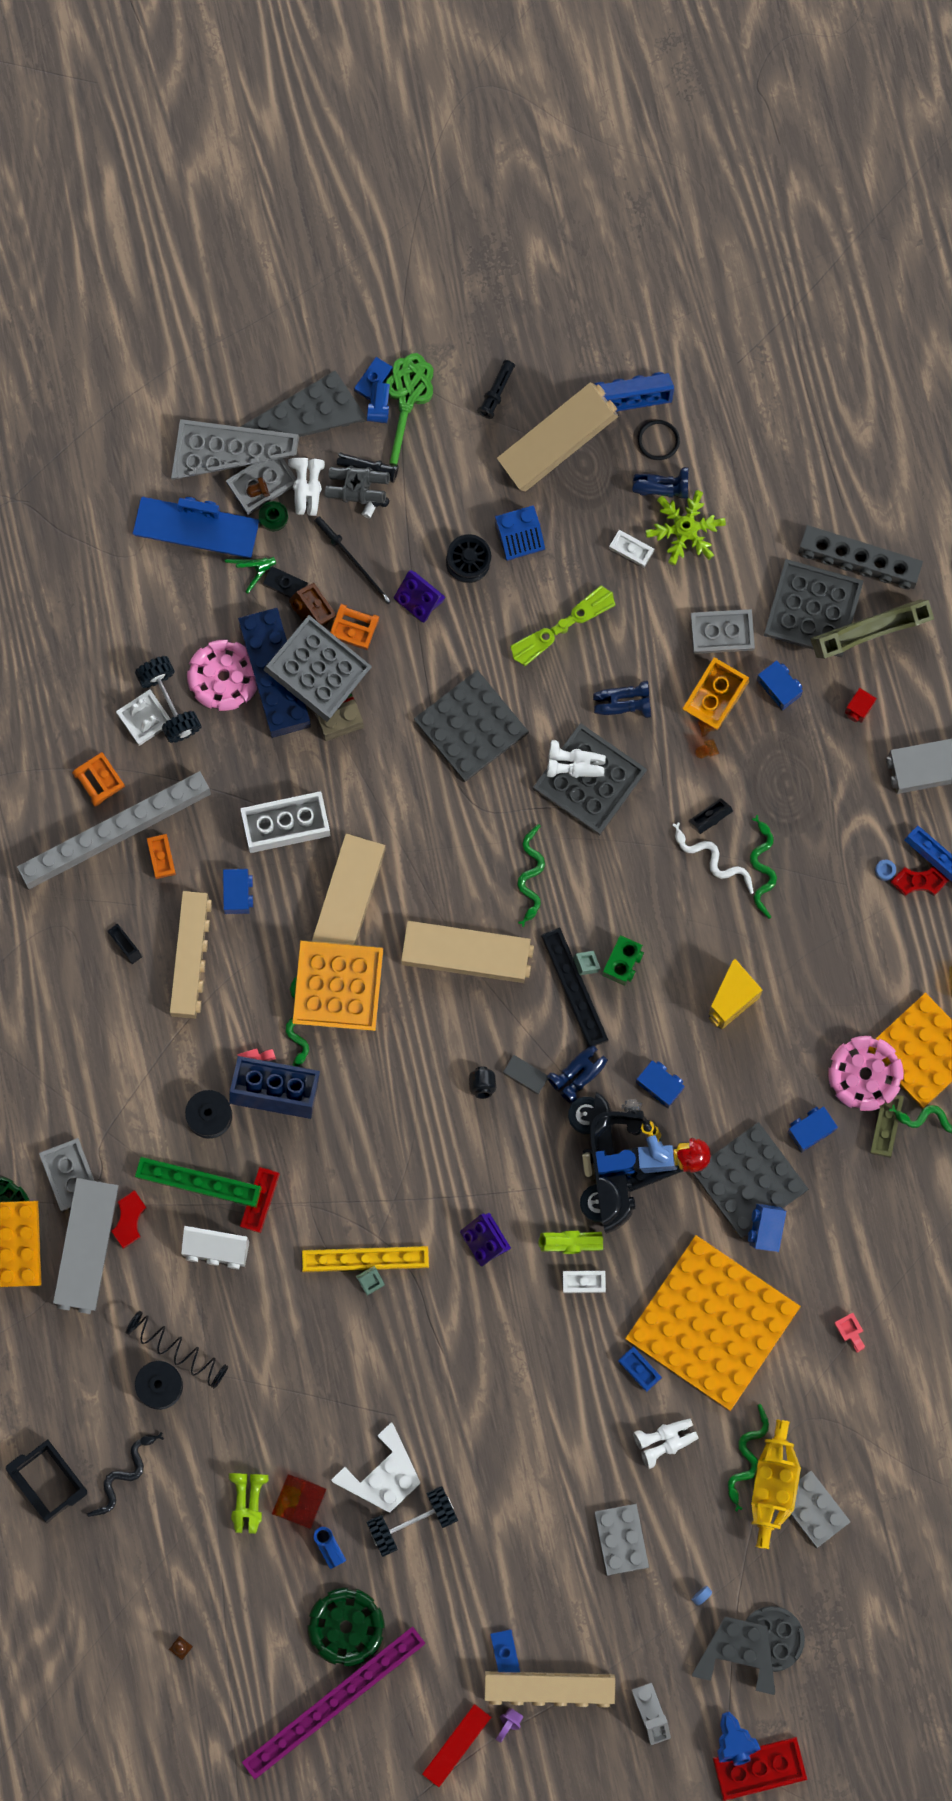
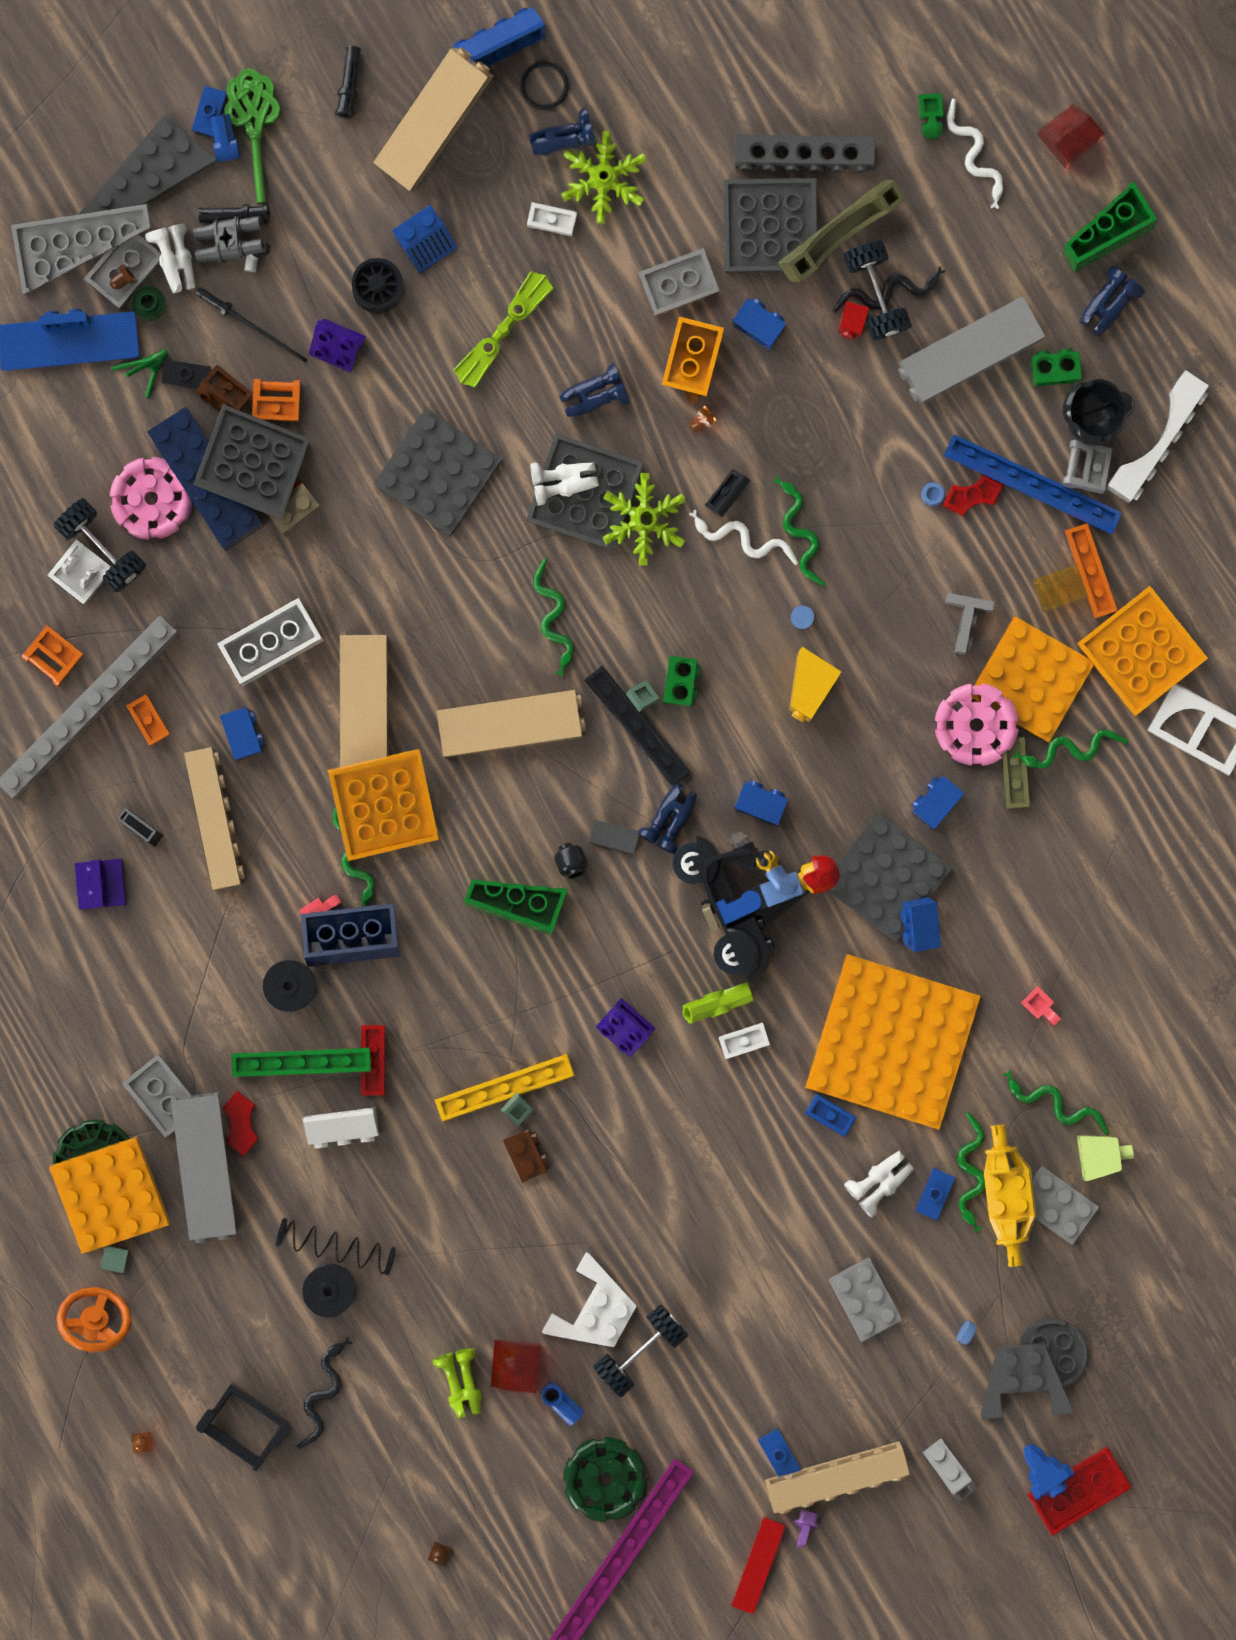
camera: 15 degrees left, 10 degrees up
none -> dark purple bracket [75,859,126,910]
none -> green wedge [464,879,568,936]
none -> reddish brown bracket [503,1128,550,1183]
none -> lime piece [602,473,686,566]
none -> medium blue tile [791,606,814,629]
none -> black animal [832,267,946,313]
none -> black axle [843,240,912,340]
none -> blue plate [915,1168,955,1220]
none -> light grey bracket [945,593,994,655]
none -> green animal [1003,1070,1109,1136]
none -> yellowish green torso [1077,1135,1134,1181]

